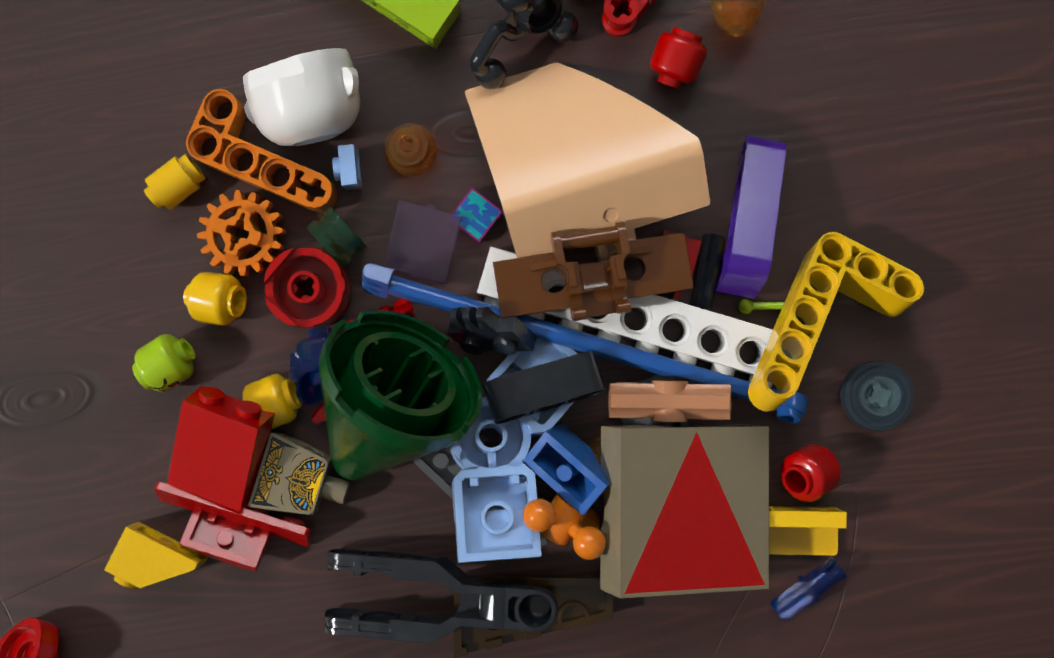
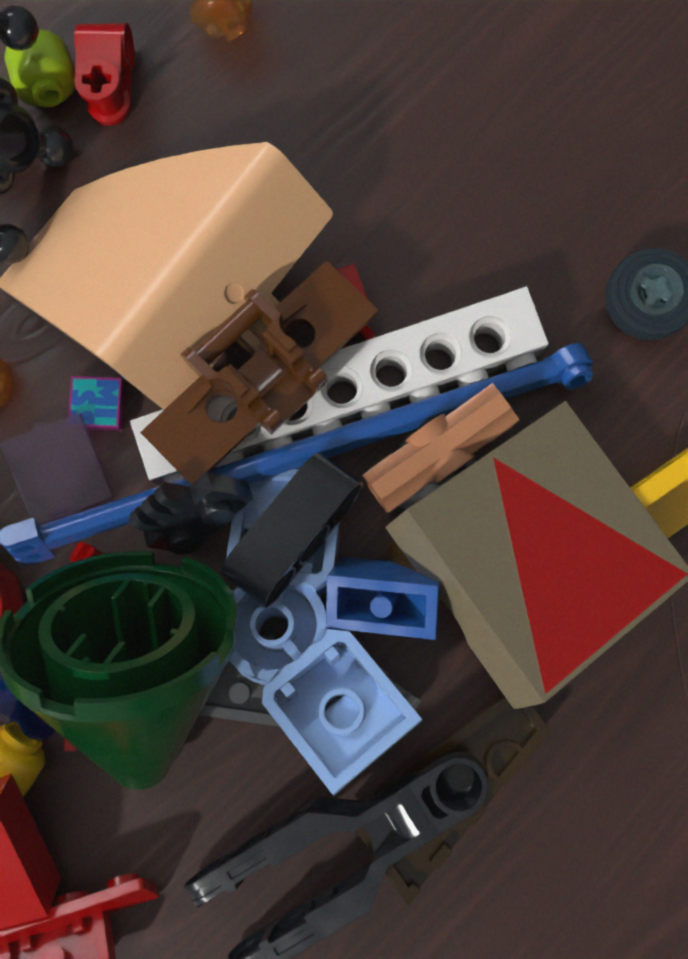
camera: 35 degrees left, 5 degrees down
torso [248,431,351,515] -> none
orange piece [523,493,606,560] -> none
red head [649,27,707,89] -> none
black axle [690,233,725,310] -> none
beam [715,135,787,299] -> none
lime hinge [738,299,785,314] -> none
yellow beam [748,232,924,412] -> none
red head [780,444,841,502] -> none

